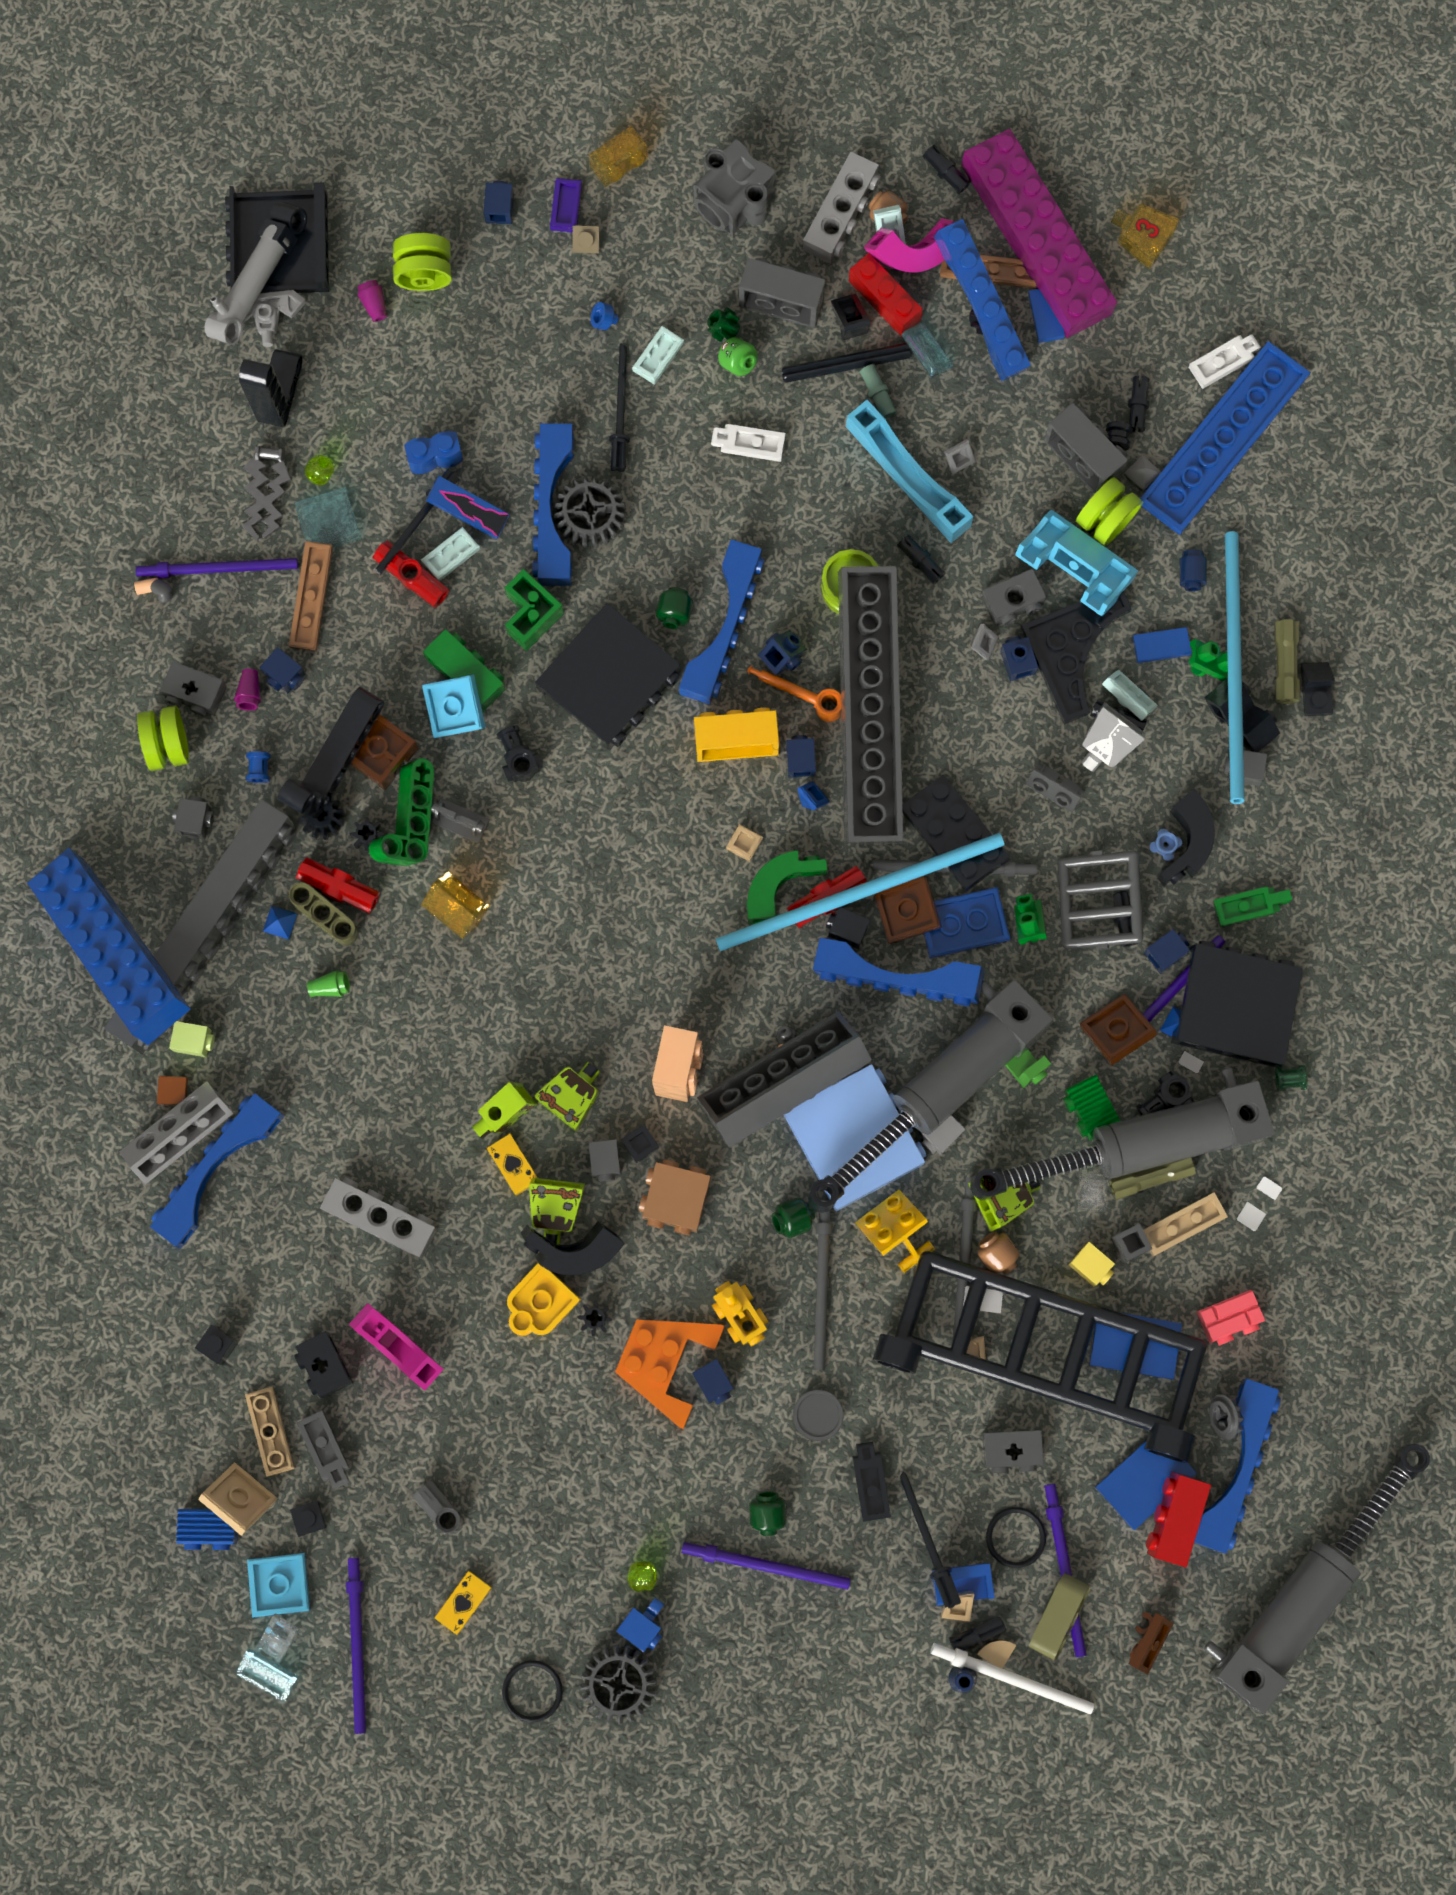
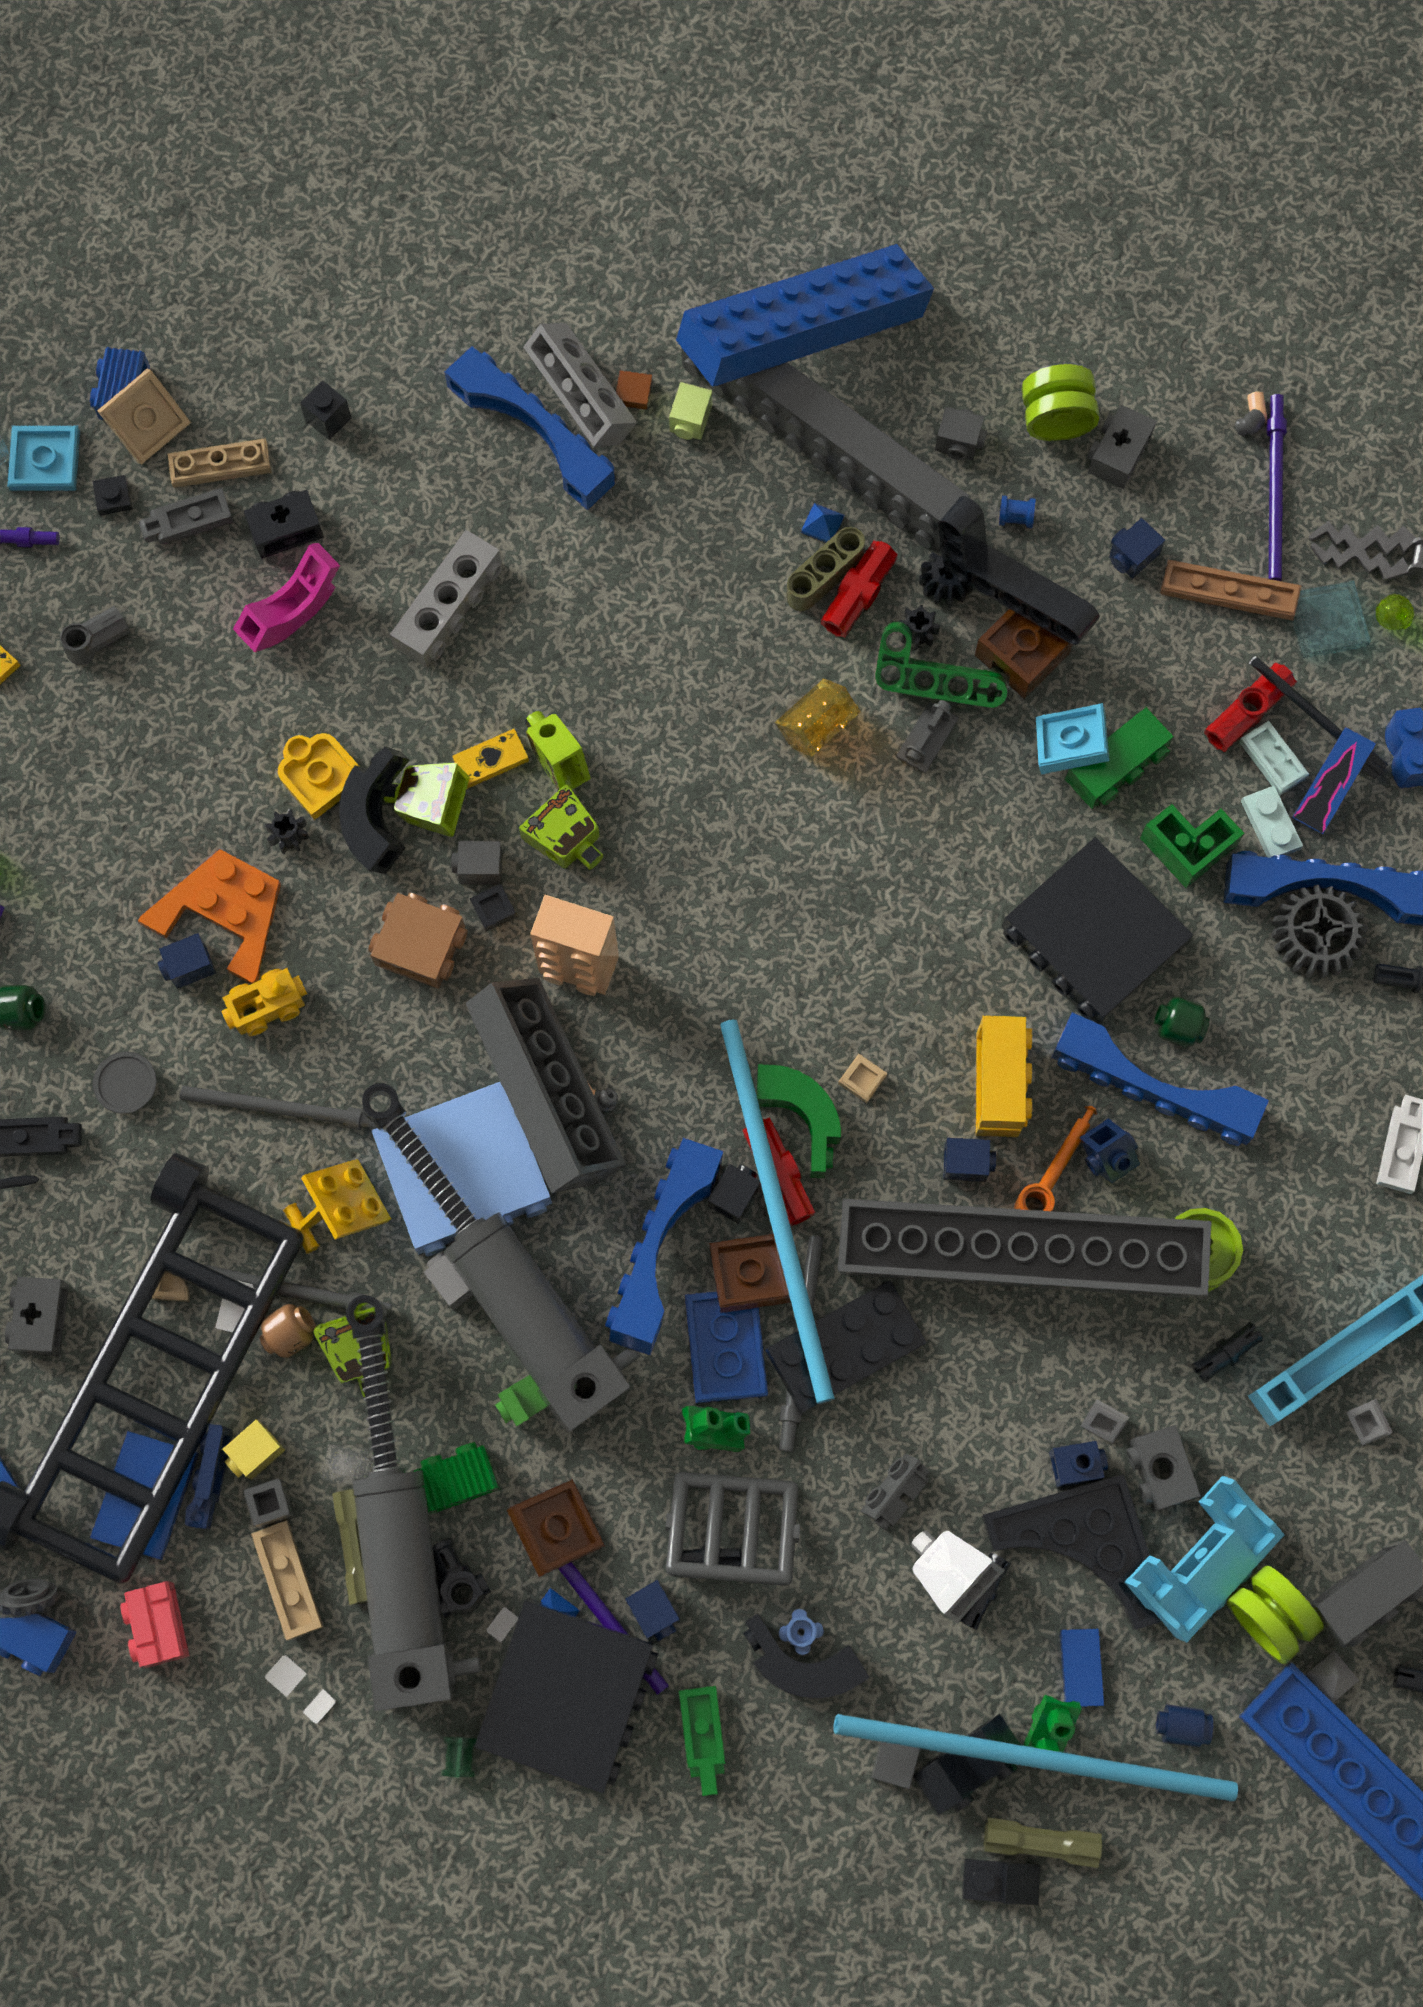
camera: 95 degrees right, 5 degrees down
magenta cone [234,668,261,711] -> none
bright green cone [307,970,350,997] -> none
black connector [496,725,543,782] -> none
dark green head [772,1198,815,1238] -> none
blue slope [797,781,829,810] -> none
light aqua plate [1102,670,1157,721] -> none
black wheel [1106,421,1133,451] -> none
none -> dark blue hinge [185,1424,233,1529]
none -> light aqua plate [1241,786,1303,858]

